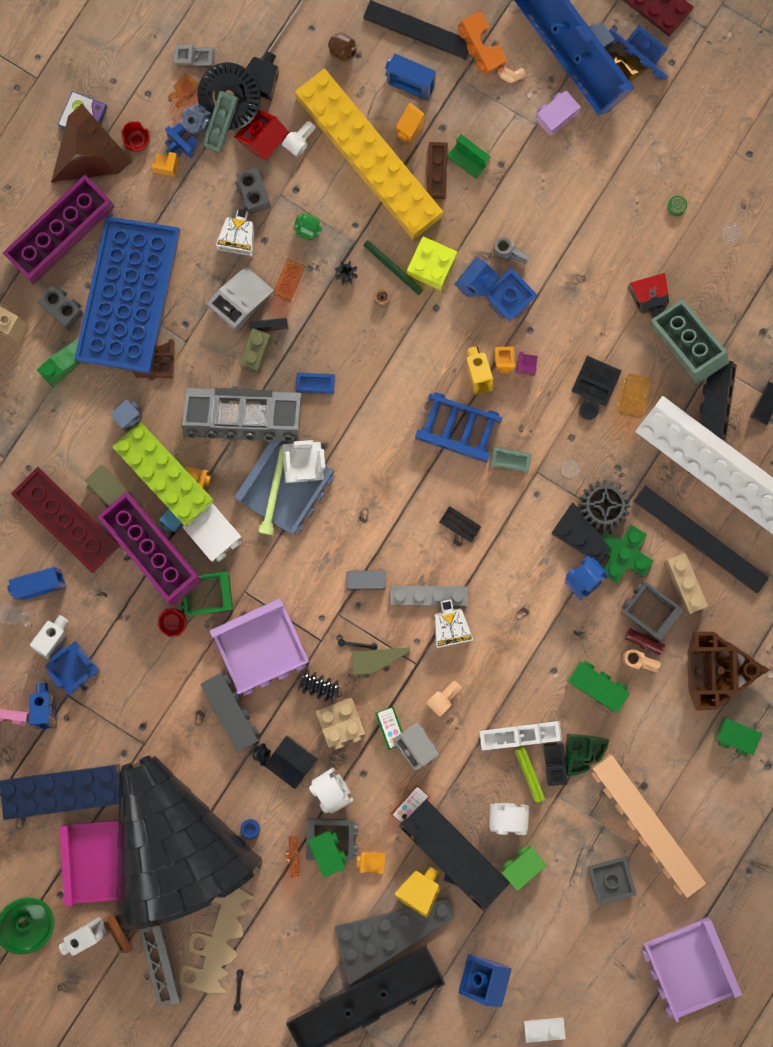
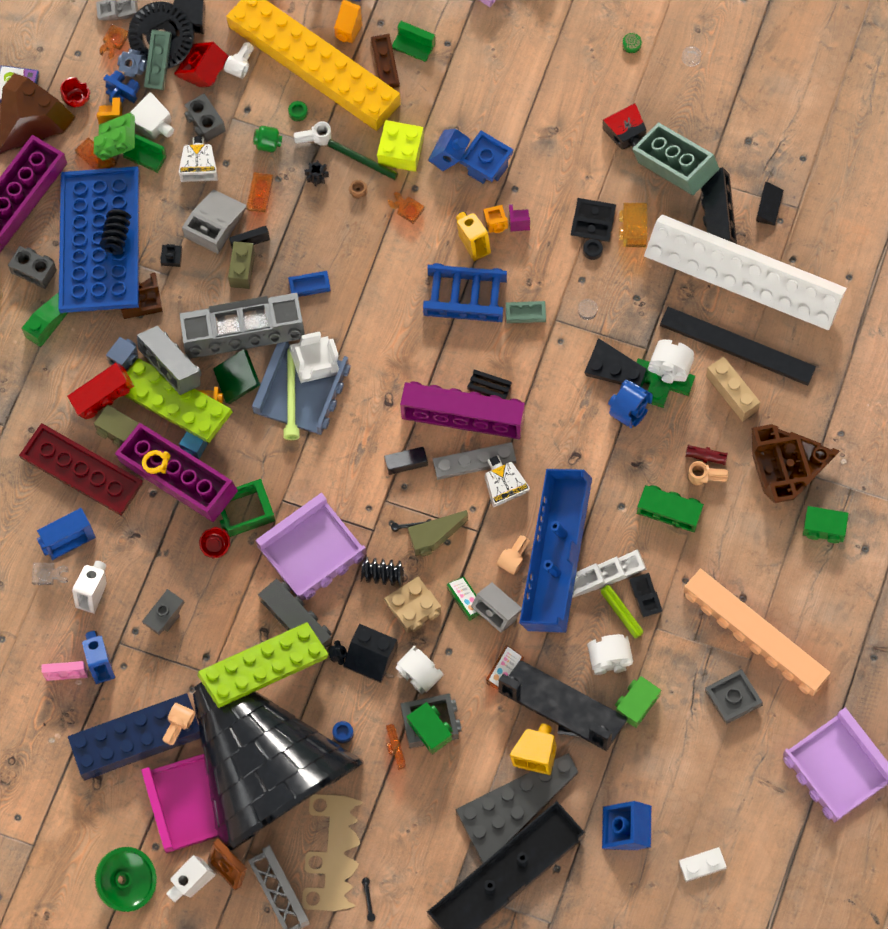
camera: 15 degrees left, 15 degrees down
blue panel [45,641,100,695] -> none
white brick [182,503,242,563] -> none
light orange bracket [357,851,385,874] -> none
light grey axle [494,237,530,264] -> none
dark green brick [566,734,609,776] -> none
dark grey gear [578,480,631,532] -> none
dark grey window [621,582,684,641] -> none
none -> red brick [67,363,135,419]
none -> clear orange plate [75,137,117,169]
none -> bright green plate [94,112,135,161]
none -> black piece [99,209,131,255]
none -> green panel [123,134,167,173]
none -> white torso [131,92,174,140]
none -> brick [137,326,202,395]
none -> yellow piece [142,450,170,474]
none -> dark grey brick [142,589,184,635]
none -> black tile [160,244,183,267]
none -> light nougat axle [163,703,196,745]
none -> lime plate [197,622,328,708]
none -> dark green tile [213,349,260,404]
none -> green tile [288,101,308,121]
none -> white axle [294,121,332,146]
none -> clear orange plate [388,192,425,224]
none -> magenta brick [400,381,525,440]
none -> blue piece [519,469,592,633]
none -> white brick [648,340,694,384]

